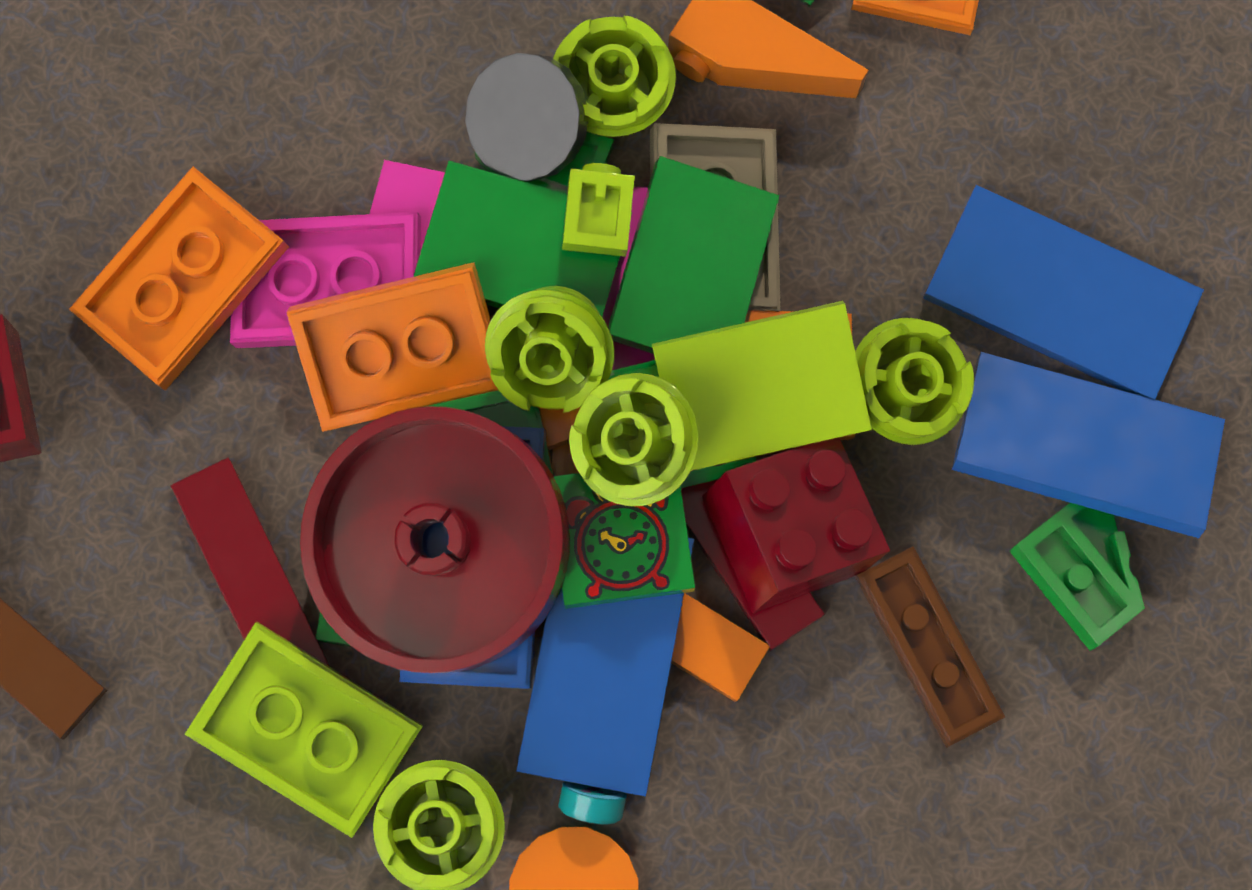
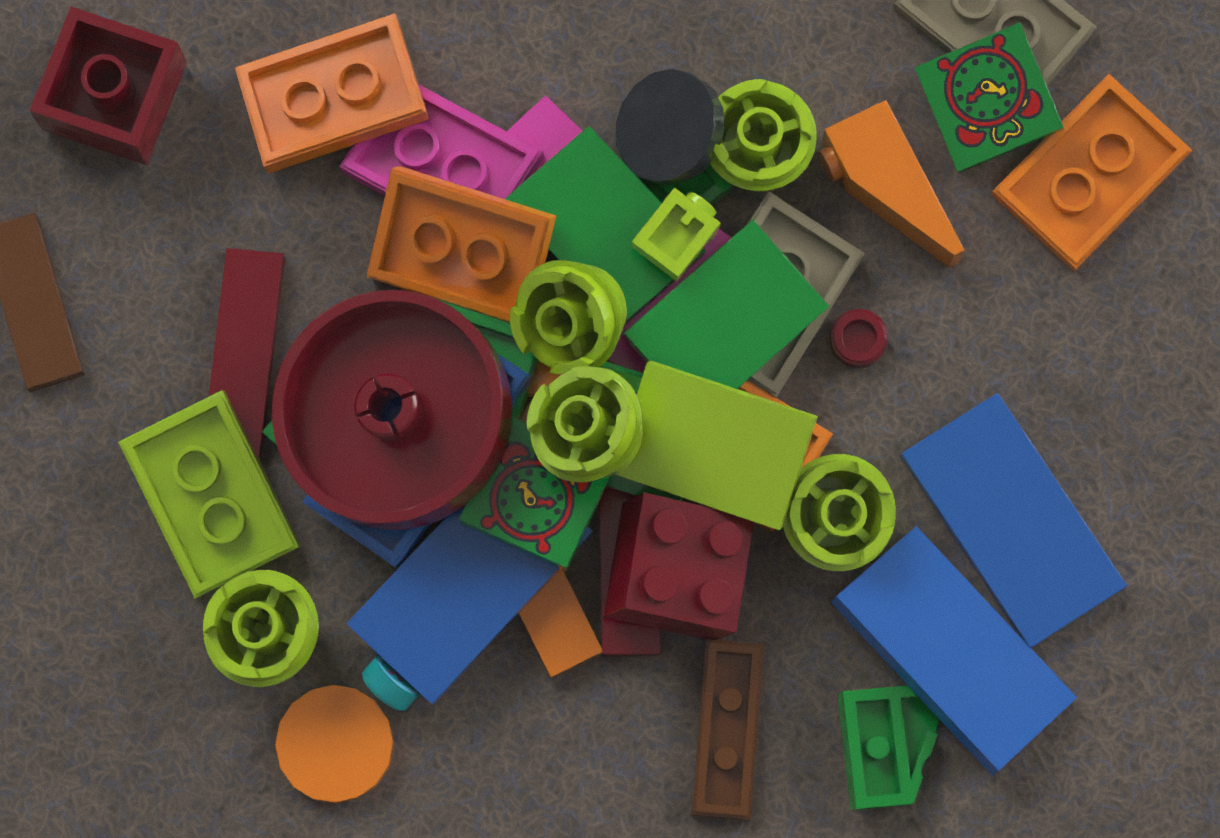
camera: 40 degrees right, 0 degrees up
none -> dark red tile [830,309,888,368]

